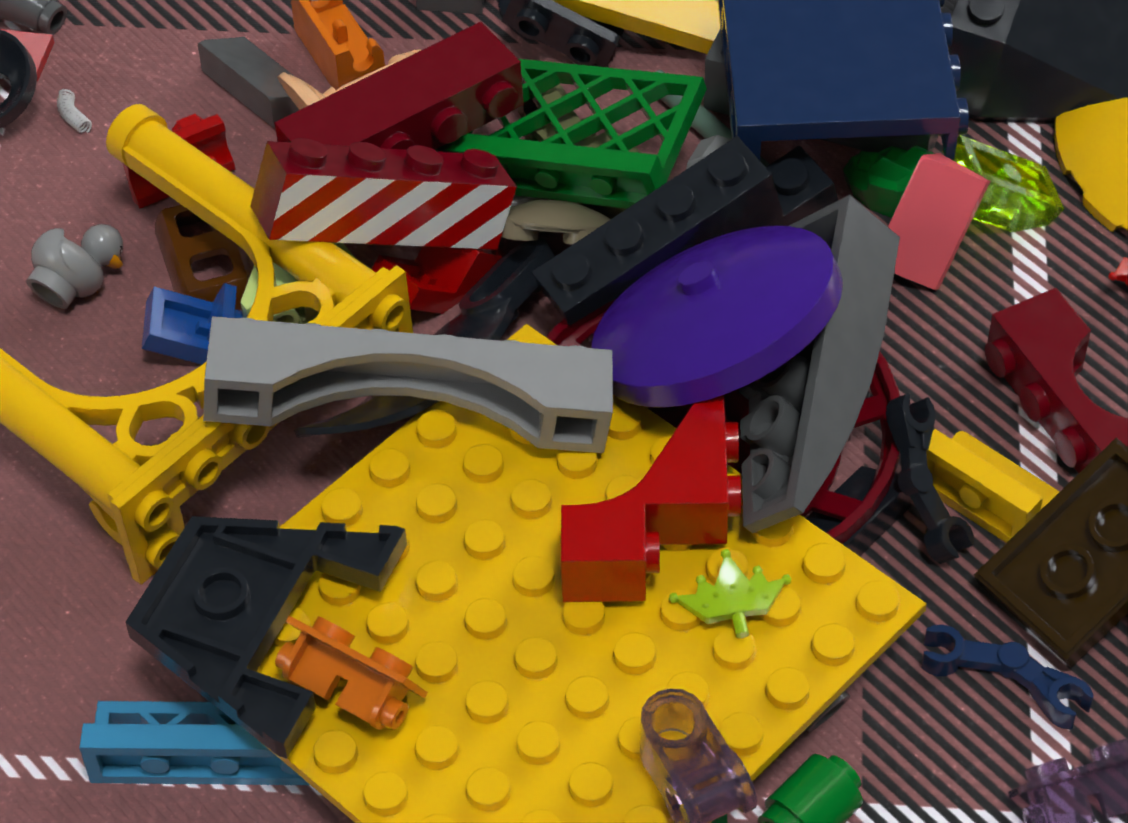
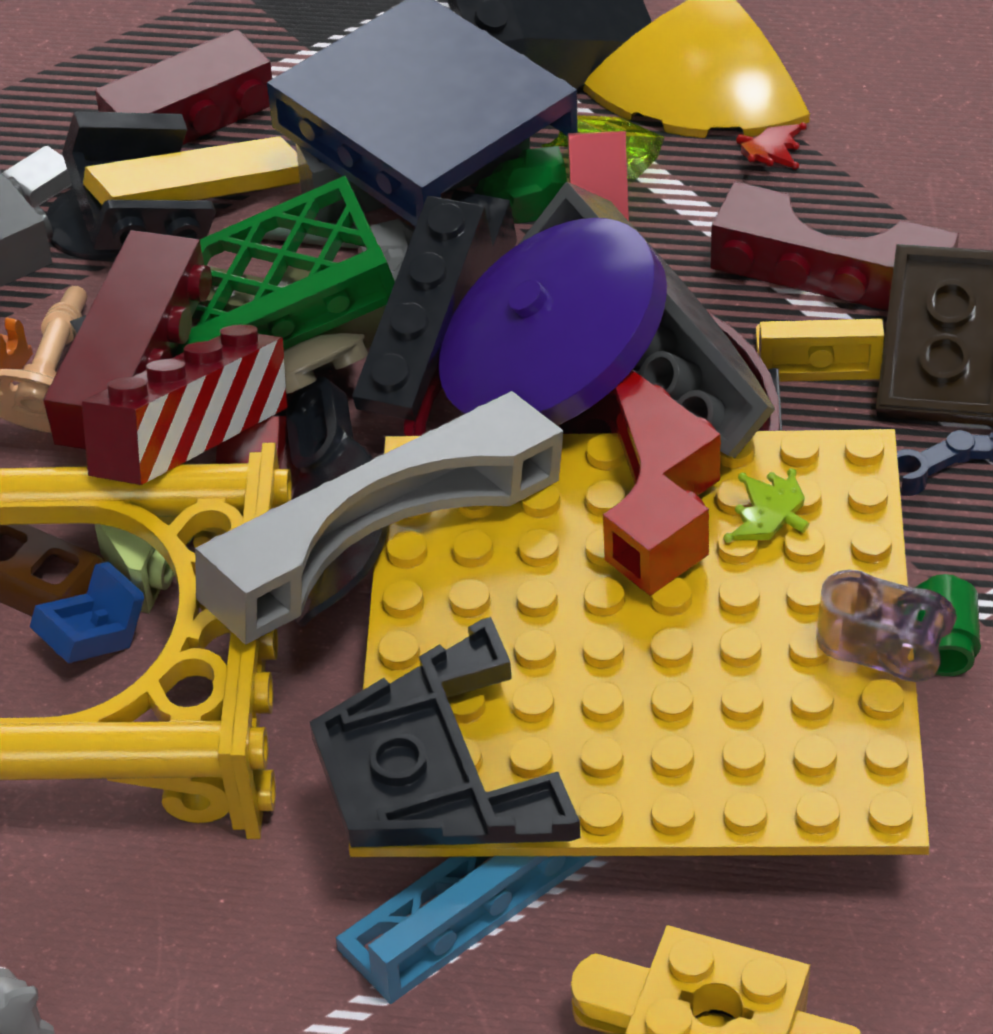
camera: 40 degrees left, 5 degrees down
orange hinge [275,616,428,730] -> none
black piece [886,393,975,564] -> none

